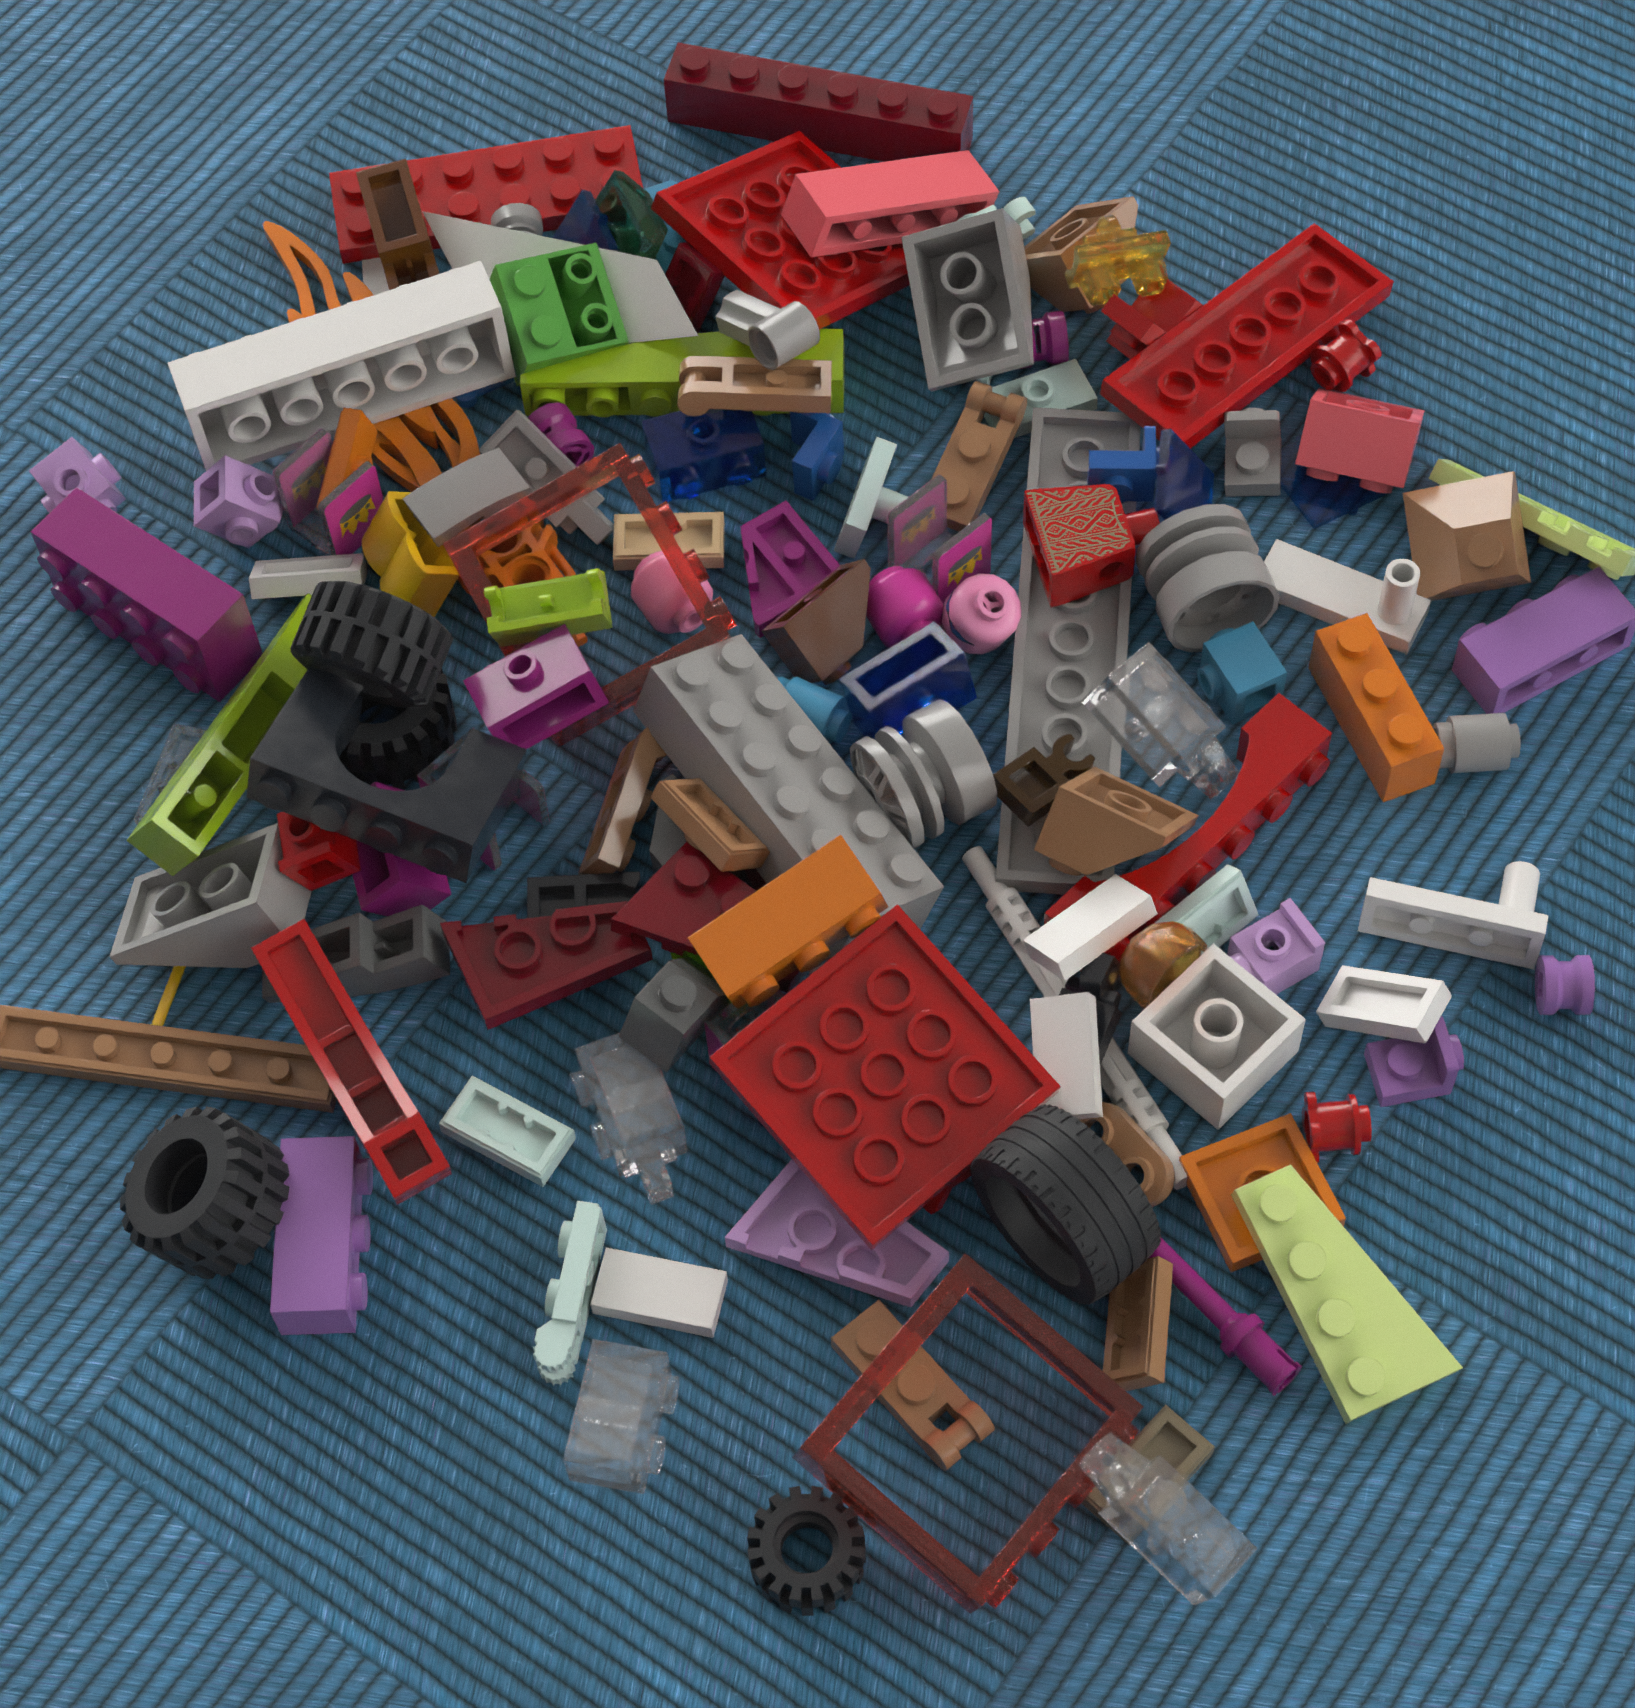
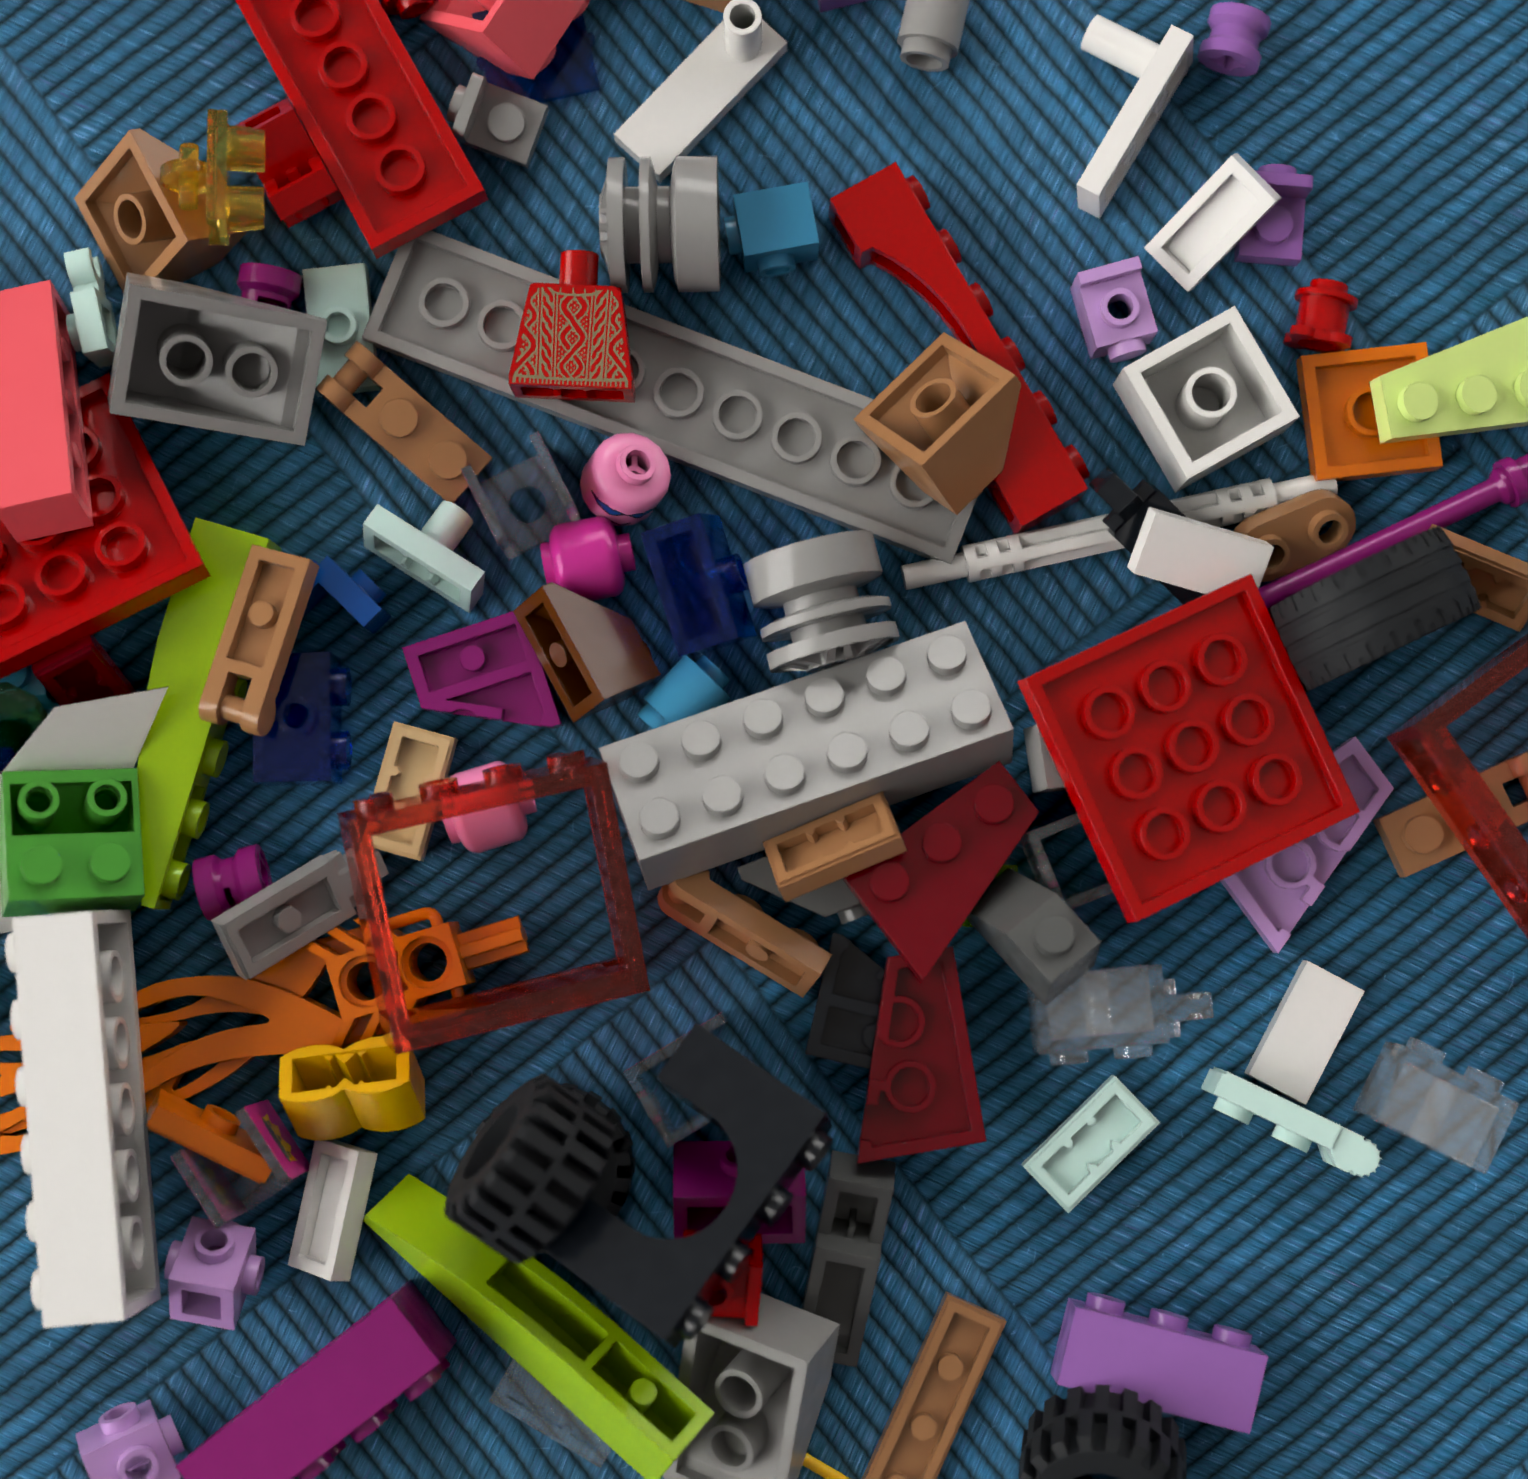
camera: 75 degrees left, 25 degrees up
red arch [251,919,452,1205] -> none
light grey slope [403,448,532,547] -> none
magenta brick [463,624,609,749] -> none
lime hinge [484,568,613,647] -> none
orange brick [688,835,888,1009] -> none
light grey piece [715,290,820,370] -> none
dark brown plate [993,734,1095,827] -> none
white tile [1023,874,1158,981] -> none
clear hinge [1082,642,1239,799] -> none
blue bracket [1087,426,1166,503] -> none
clear orange hair [1119,921,1207,1009] -> none
light aqua plate [1141,864,1259,983] -> none
clear blue piece [1155,428,1214,520] -> none
orange brick [1308,613,1444,803] -> none

